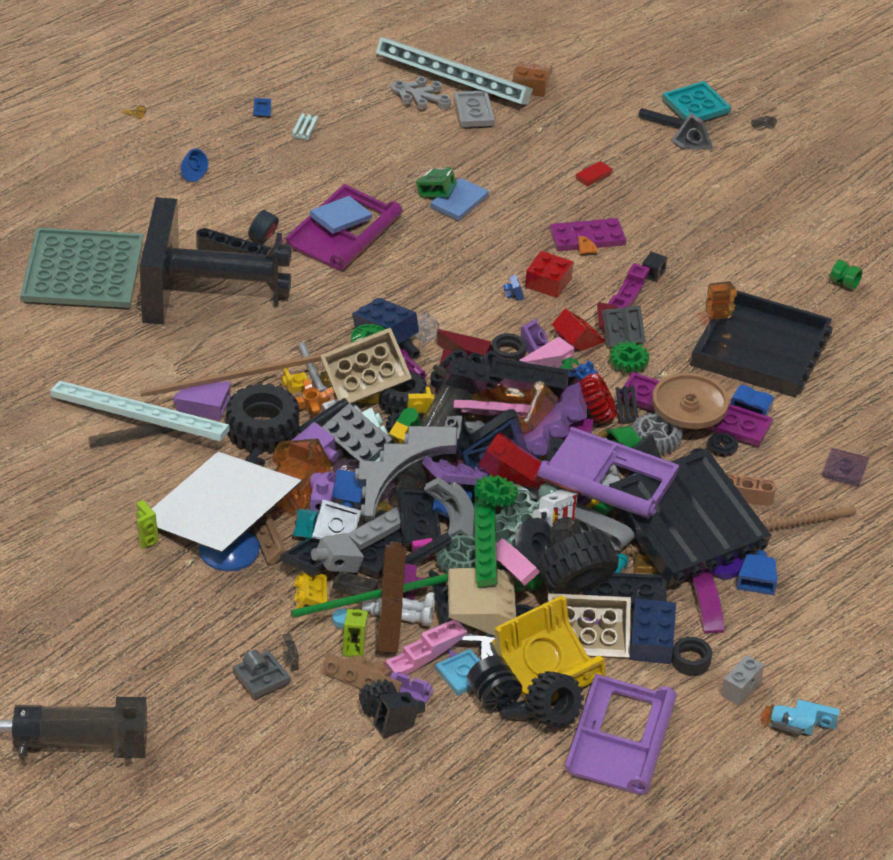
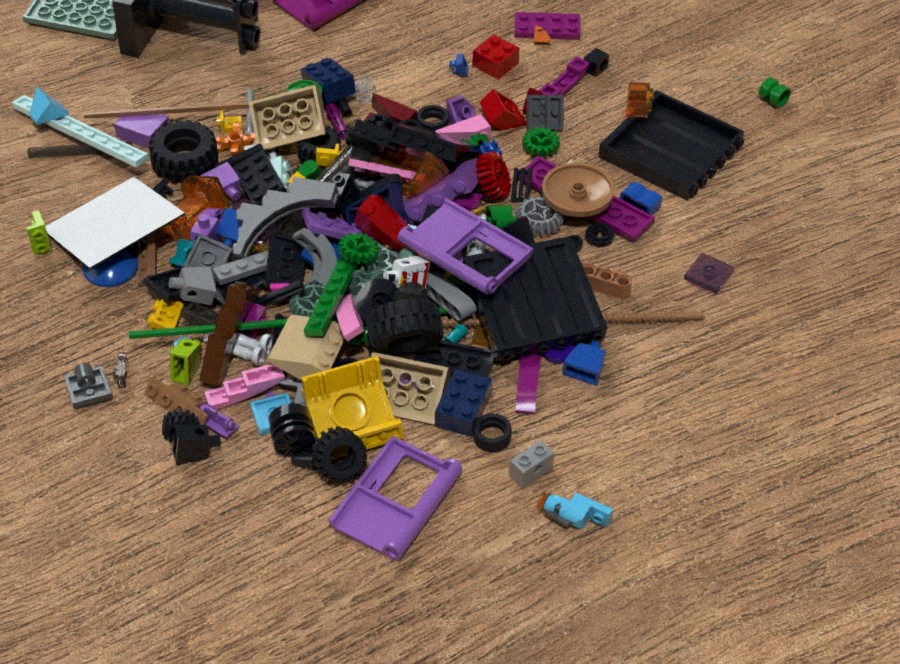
camera: 15 degrees right, 5 degrees up
none -> medium azure slope [30,86,69,125]

